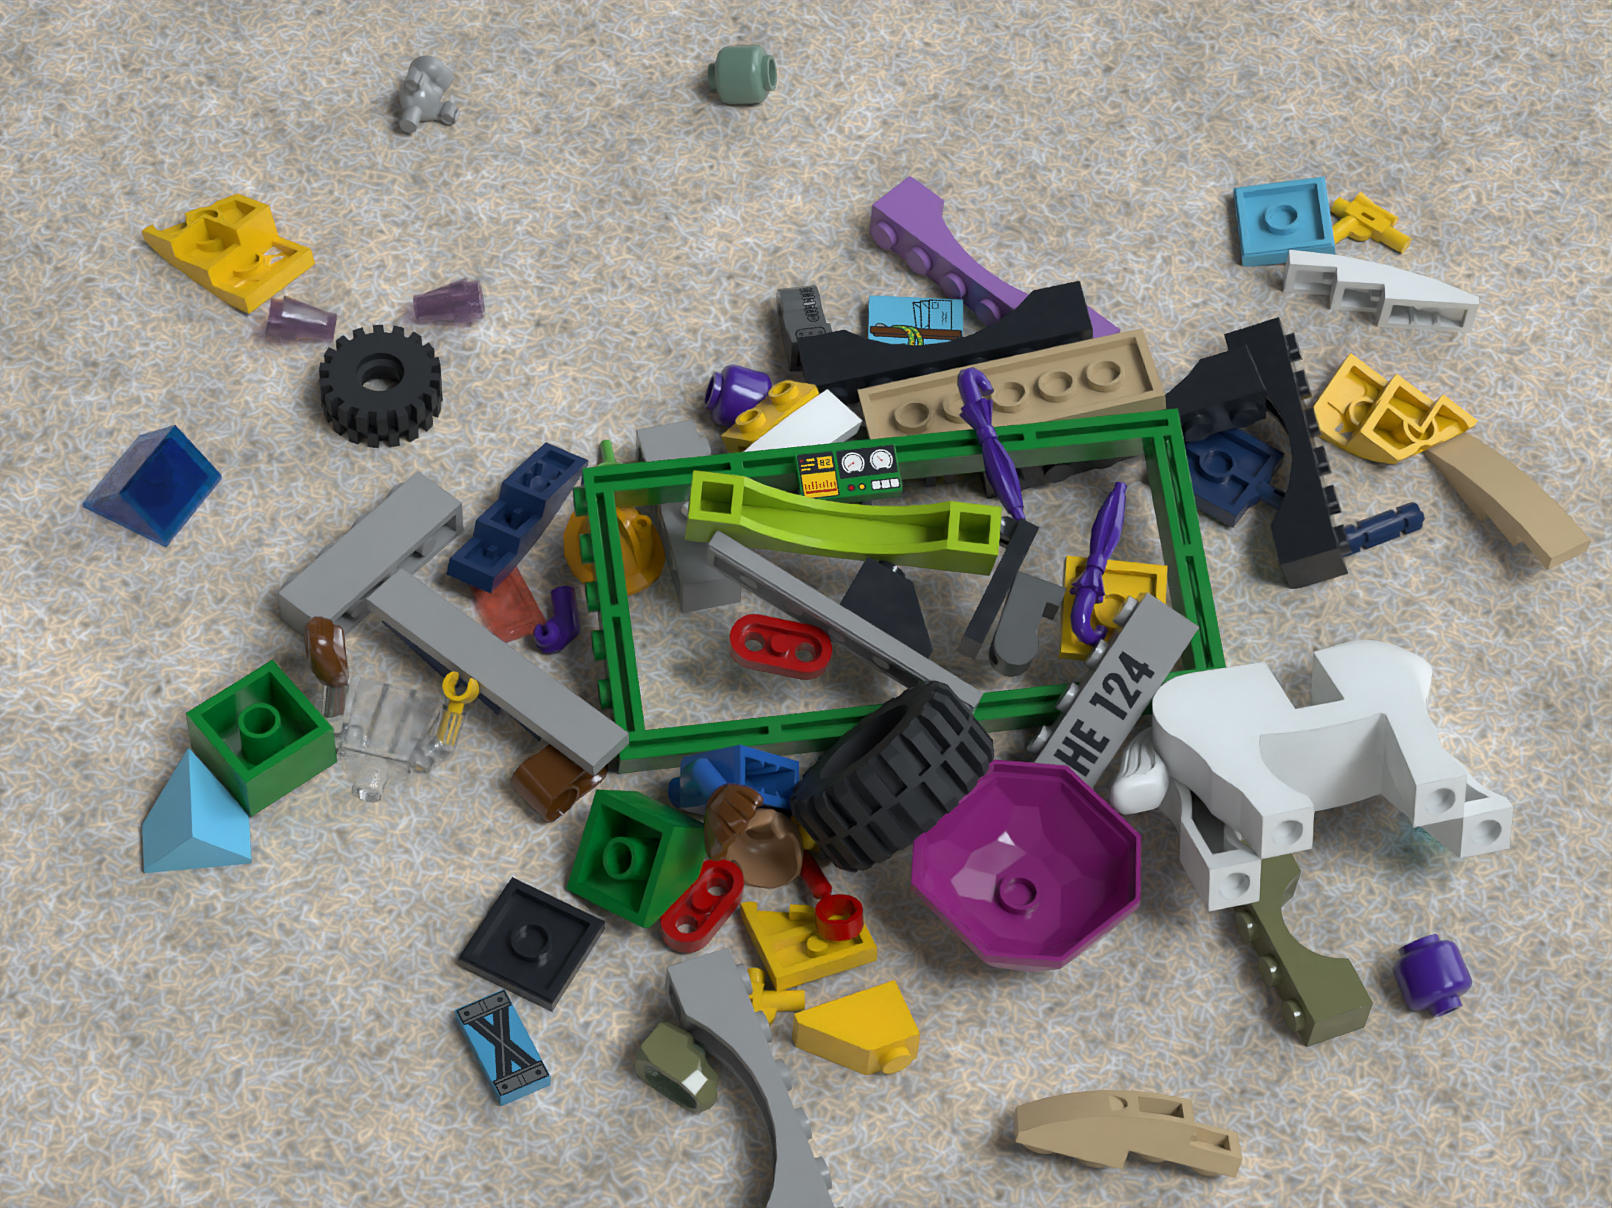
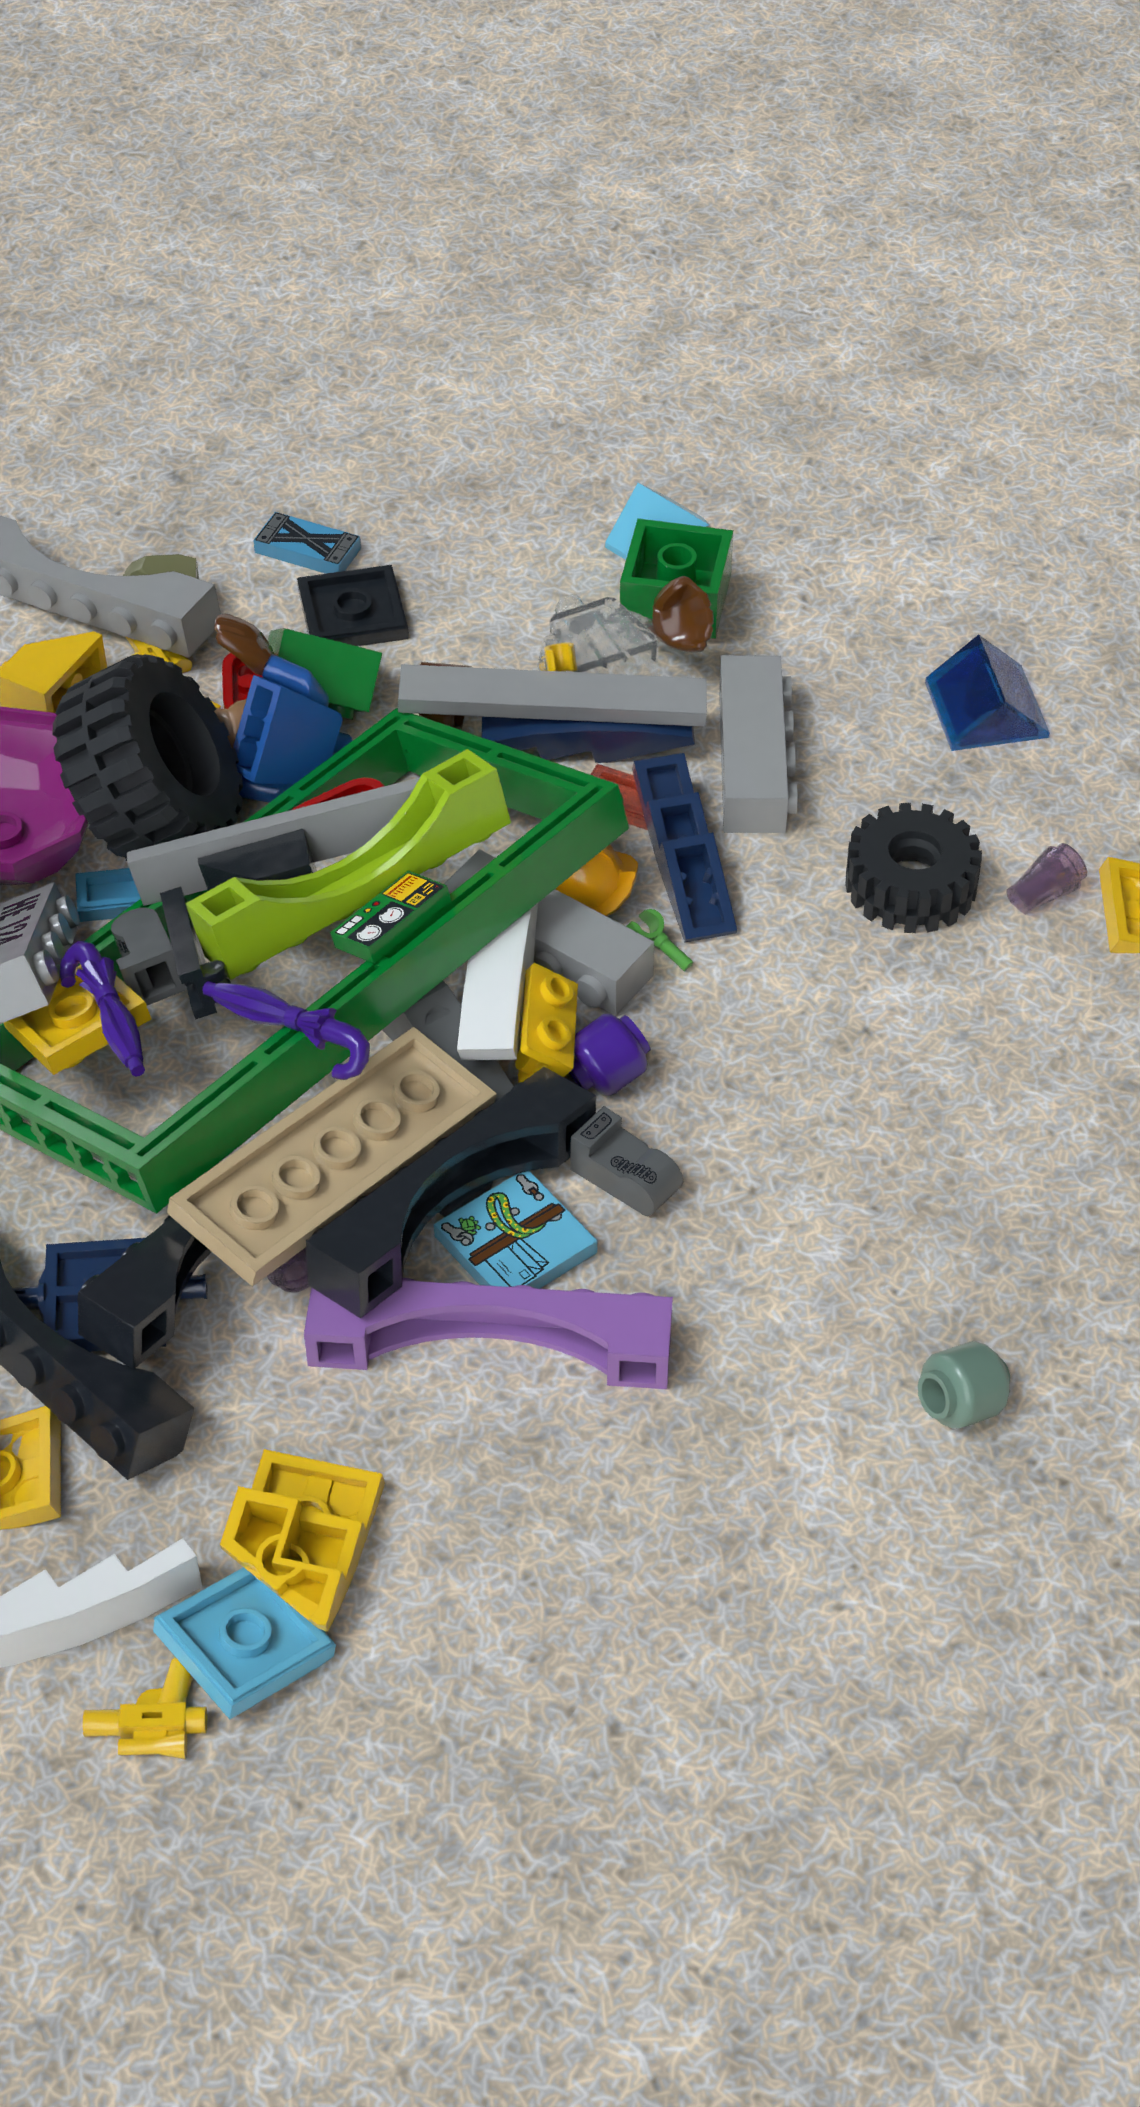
camera: 145 degrees right, 5 degrees down
clear purple cone [413,277,485,324] -> none
none -> yellow slope [220,1449,385,1632]

